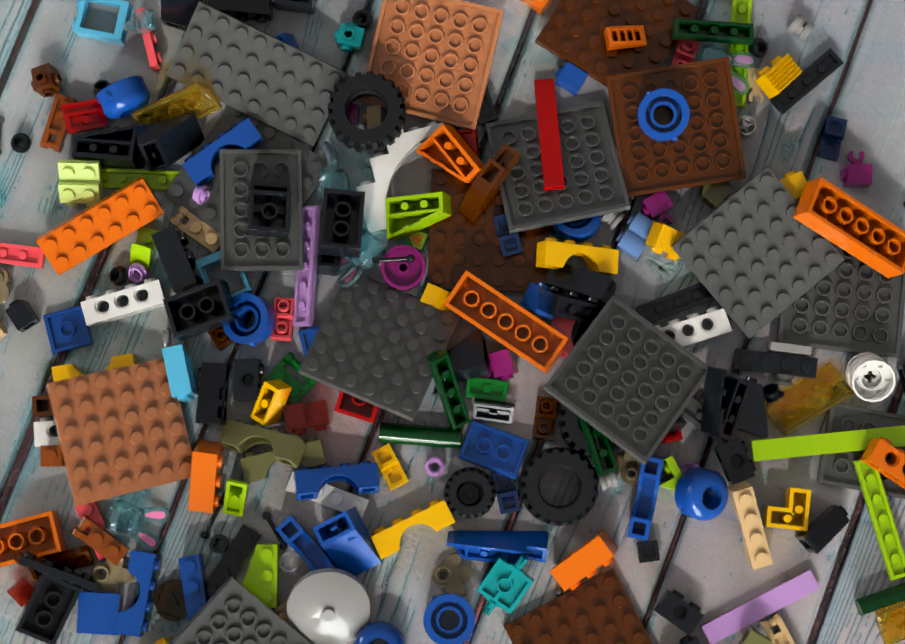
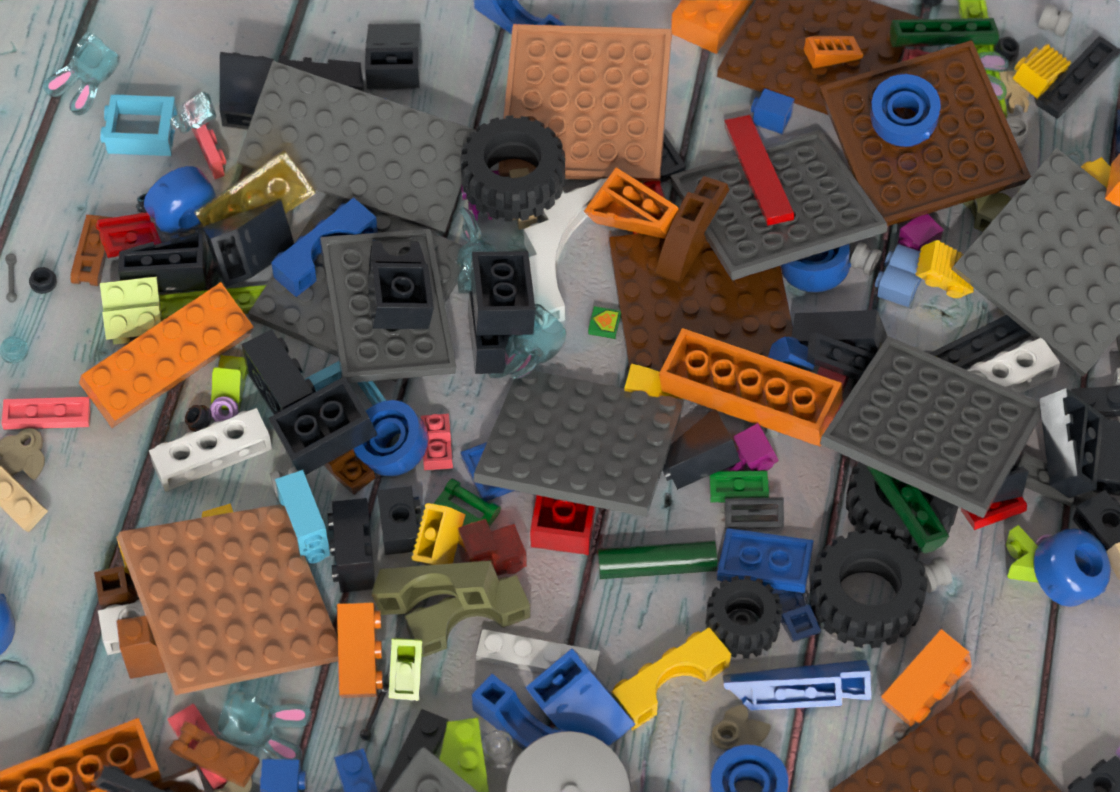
camera: 10 degrees left, 25 degrees down
black brick [5,299,40,332] -> none
reddish brown brick [31,63,62,98] -> none
blue tile [43,305,93,355] -> none
tan plate [169,205,220,253] -> none
lavender plate [192,185,210,205] -> none
black bush [209,534,229,553] -> none
black hinge [262,512,288,550] -> none
lavender tile [293,205,321,327] -> none
blue arch [294,461,380,501] -> none
teal brick [334,22,366,53] -> none
black plate [353,10,373,29] -> none
yellow slope [371,443,409,491] -> none
black hinge [372,254,415,265] -> none
magenta wheel [381,245,425,290] -> none
lime wedge [385,192,452,242] -> none
lavender plate [425,456,445,477] -> none
dark green brick [427,350,470,431] -> none
teal plate [476,555,534,616] -> none
dark blue slope [492,213,523,257] -> none
reddish brown slope [532,396,557,442] -> none
yellow arch [536,238,619,276] -> none
dark tan plate [614,452,641,485] -> none
blue arch [627,454,665,541] -> none
black plate [636,540,660,563] -> none
black brick [653,589,704,636] -> none

